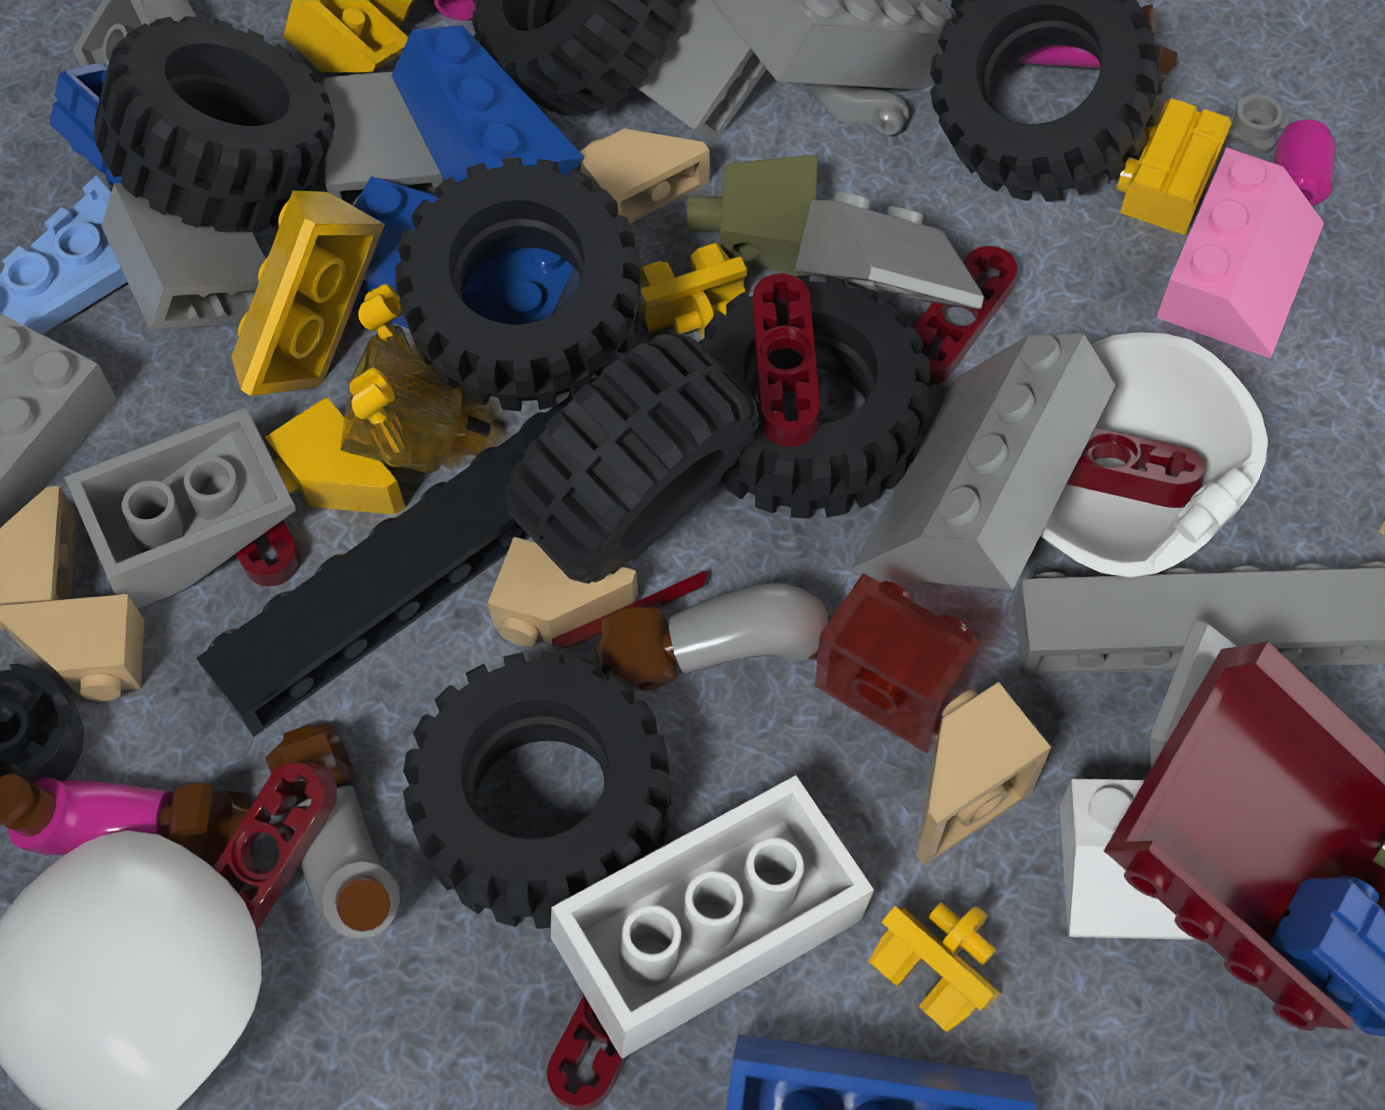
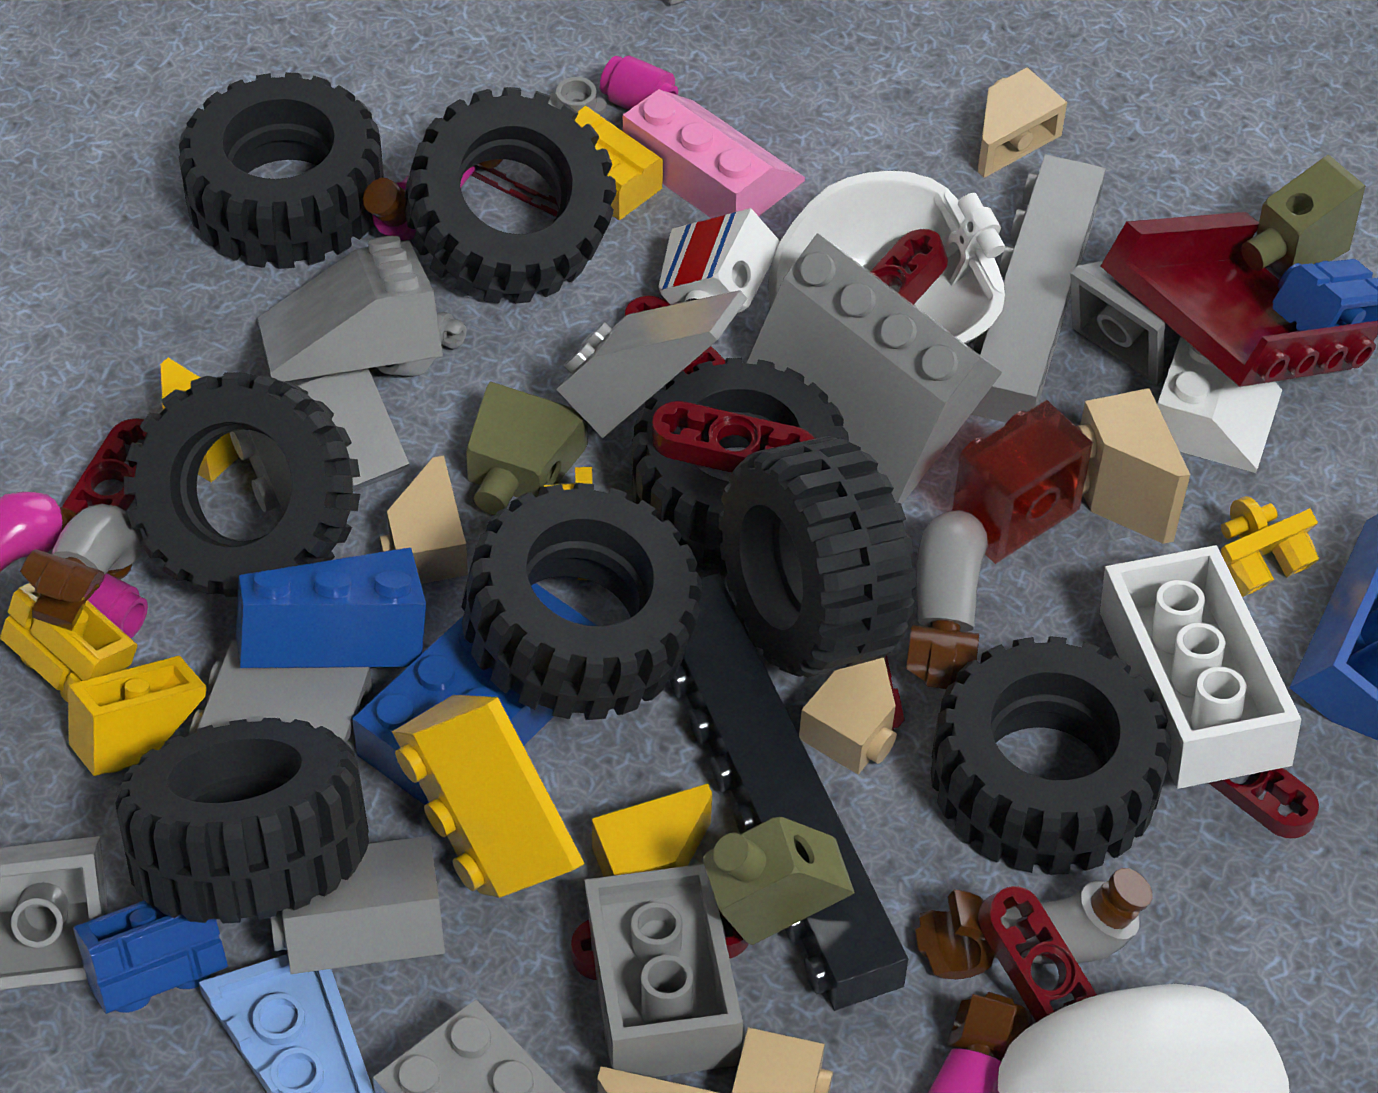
camera: 75 degrees left, 10 degrees down
clear yellow torso [340,284,491,473] -> none
none -> white torso [659,208,780,313]
none -> olive torso [703,817,855,945]

